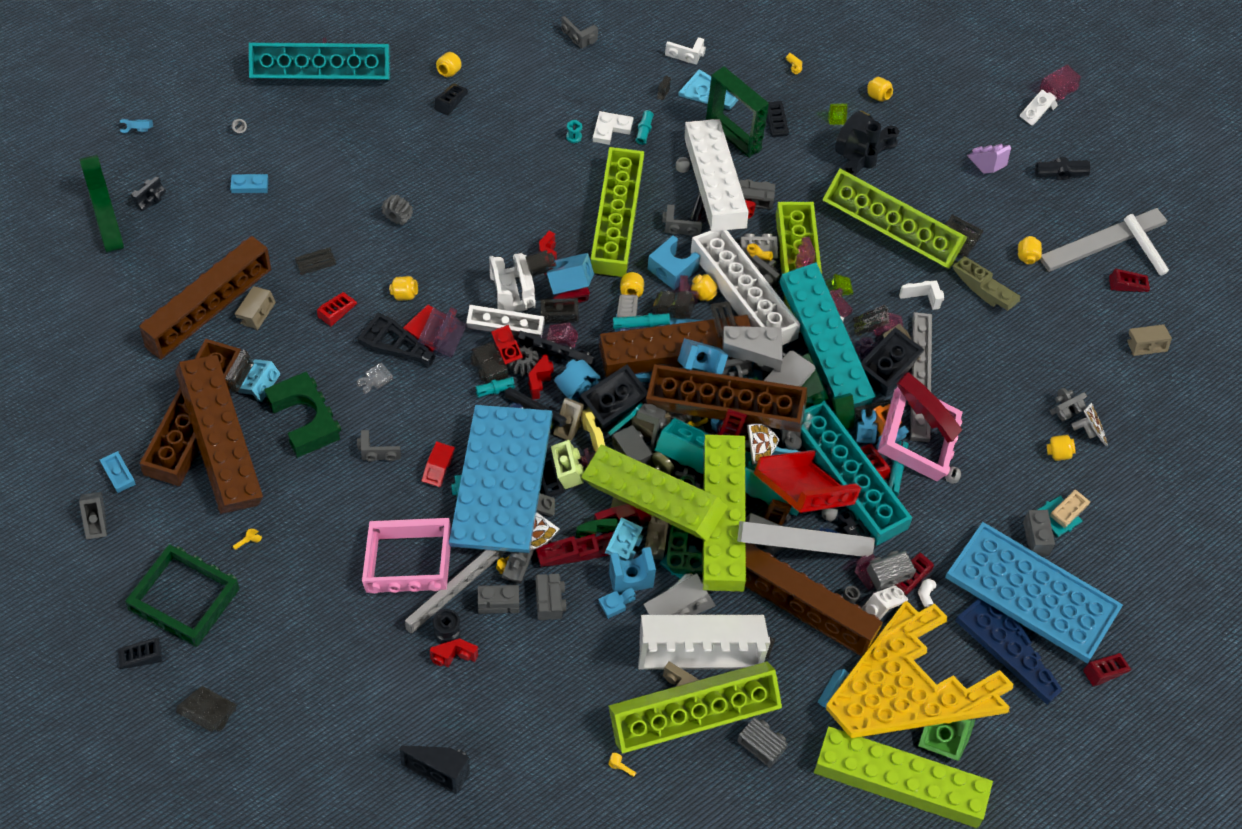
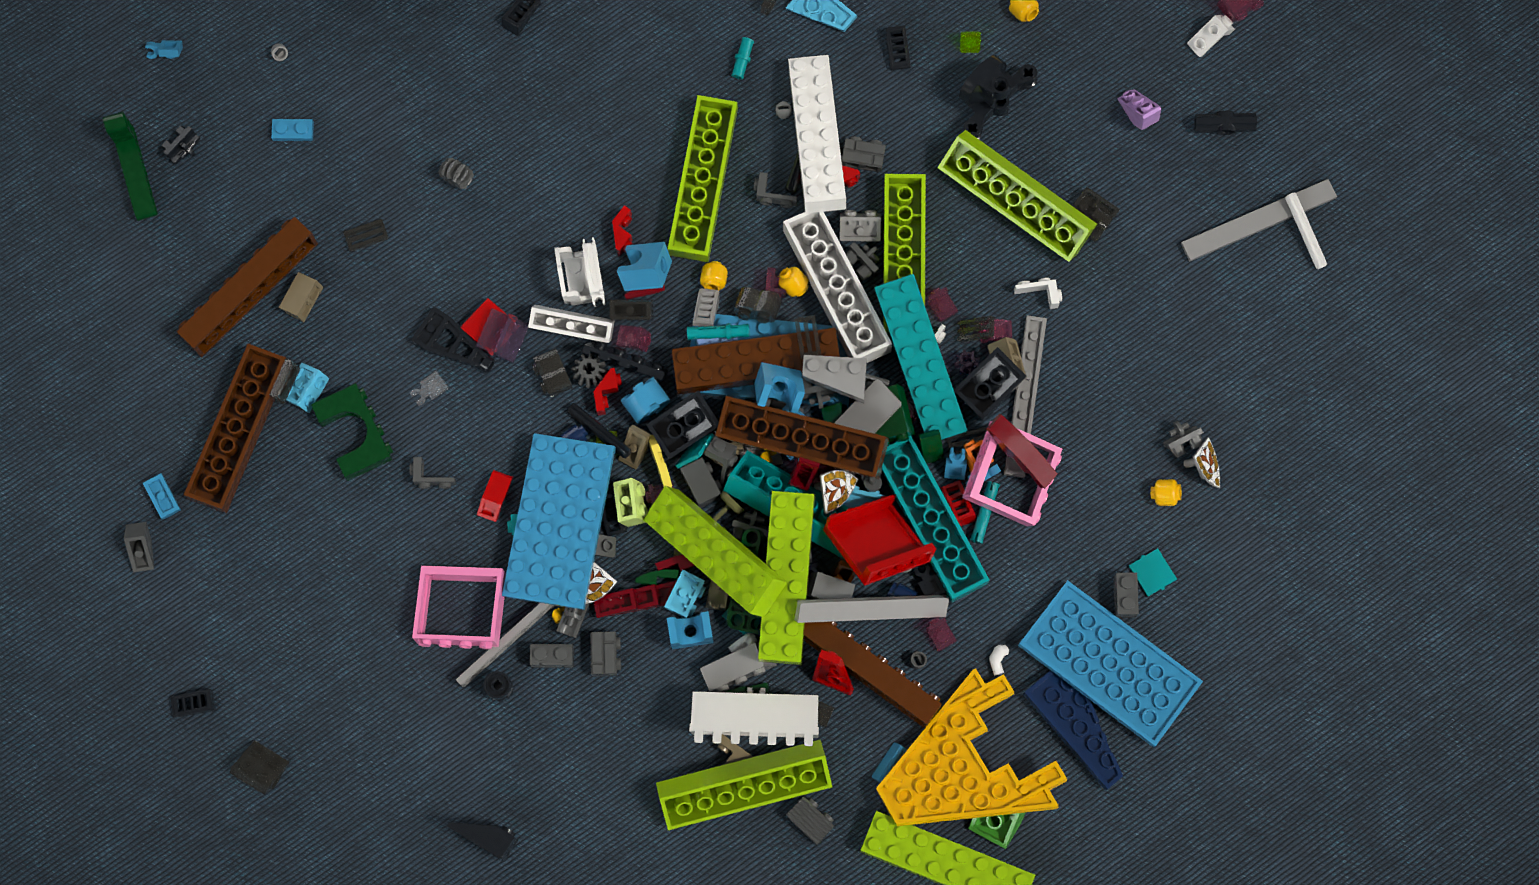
camera: 10 degrees right, 20 degrees up
dark green window [125,544,240,647] -> none
reddish brown brick [175,355,263,514] -> none
yellow hand [233,529,262,550] -> none
red slope [317,292,357,327] -> none
yellow head [389,276,418,301] -> none
red slope [429,638,478,668] -> none
teal pin [475,377,515,398] -> none
red slope [491,325,523,365] -> none
clear smoke brick [525,250,557,277] -> none
teal bush [566,120,582,143] -> none
white plate [593,111,633,145] -> none
dark azure plate [599,588,636,618] -> none
yellow hand [609,753,636,777] -> none
dark azure piece [647,235,700,290] -> none
dark green window [706,66,769,158] -> none
yellow arm [746,243,773,260] -> none
clear pink bracket [795,237,816,268] -> none
clear neon green slope [832,274,853,296] -> none
white bracket [861,586,908,620] -> none
dark grey brick [866,551,916,591] -> none
dark red slope [894,552,934,595] -> none
light grey hinge [945,466,961,484] -> none
olive slope [953,256,1020,311] -> none
yellow head [1018,236,1042,264] -> none
tan plate [1050,490,1090,528] -> none
dark red slope [1083,653,1131,686] -> none
dark red slope [1109,269,1150,292] -> none
dark tan hinge [1127,325,1172,356] -> none
none -> red wing [812,650,854,696]

